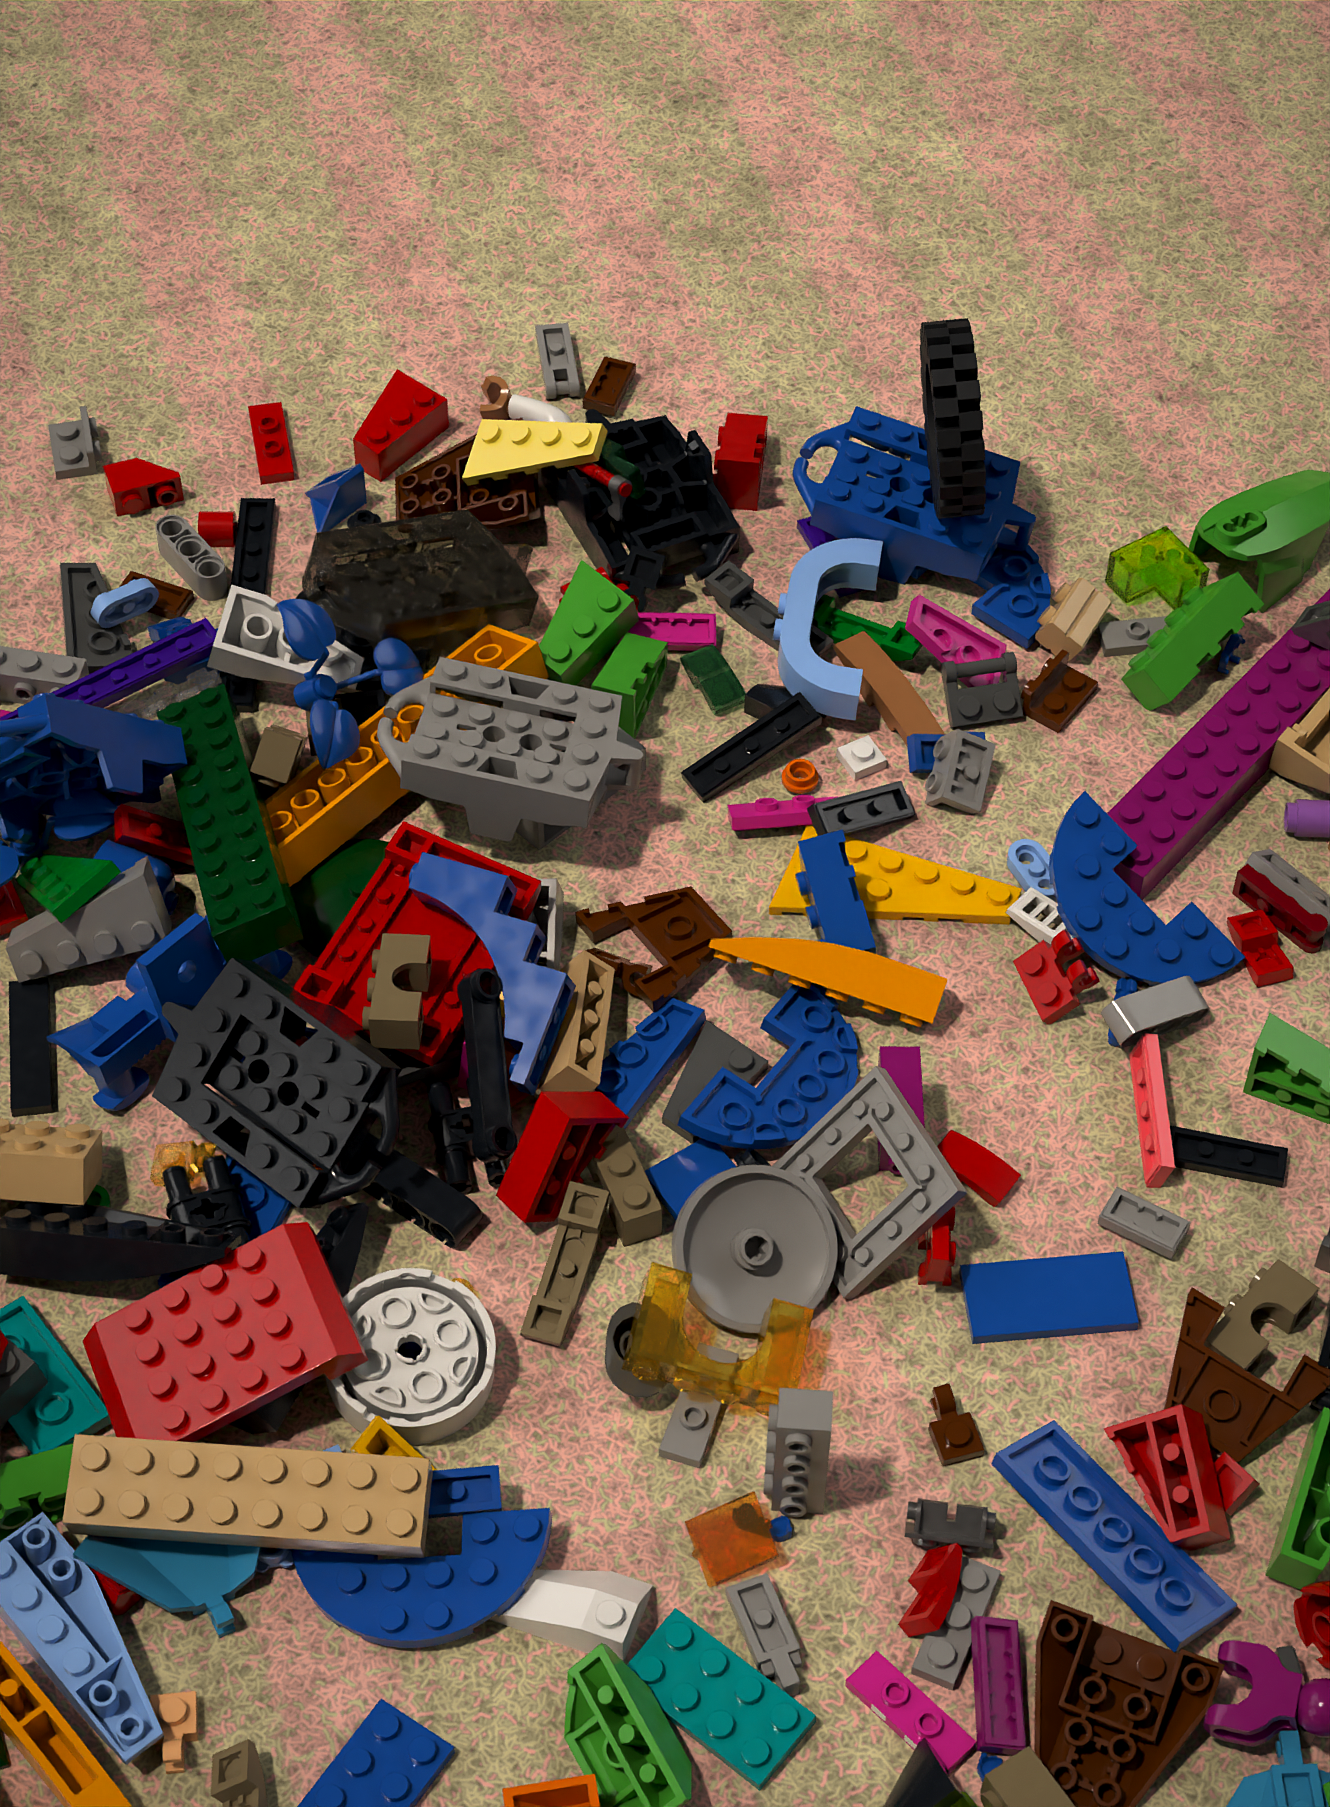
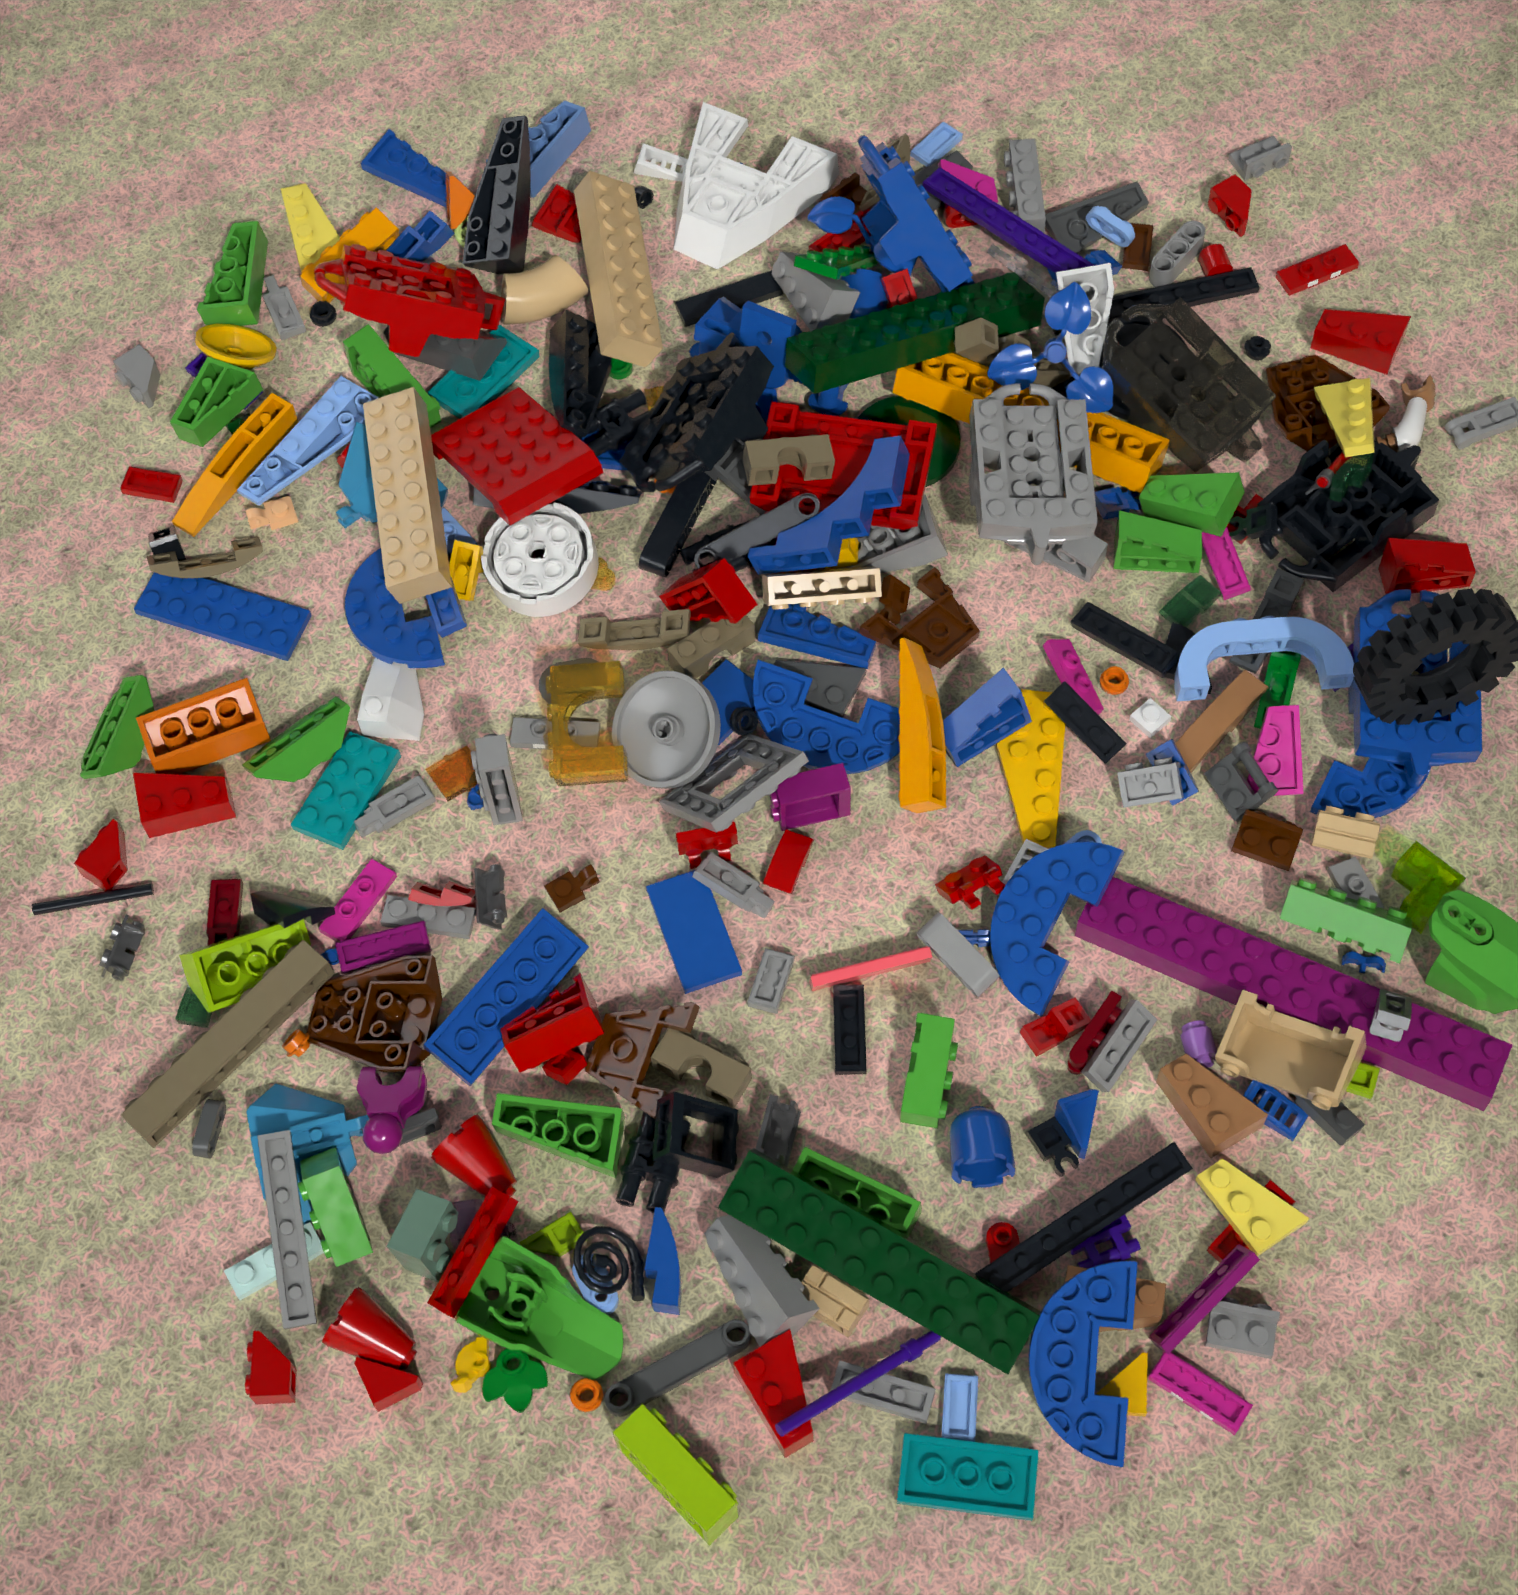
camera: 80 degrees right, 10 degrees up
blue slope [305,463,367,538] -> none
reddish brown plate [583,356,636,416] -> none
none -> light grey hinge [692,852,775,919]

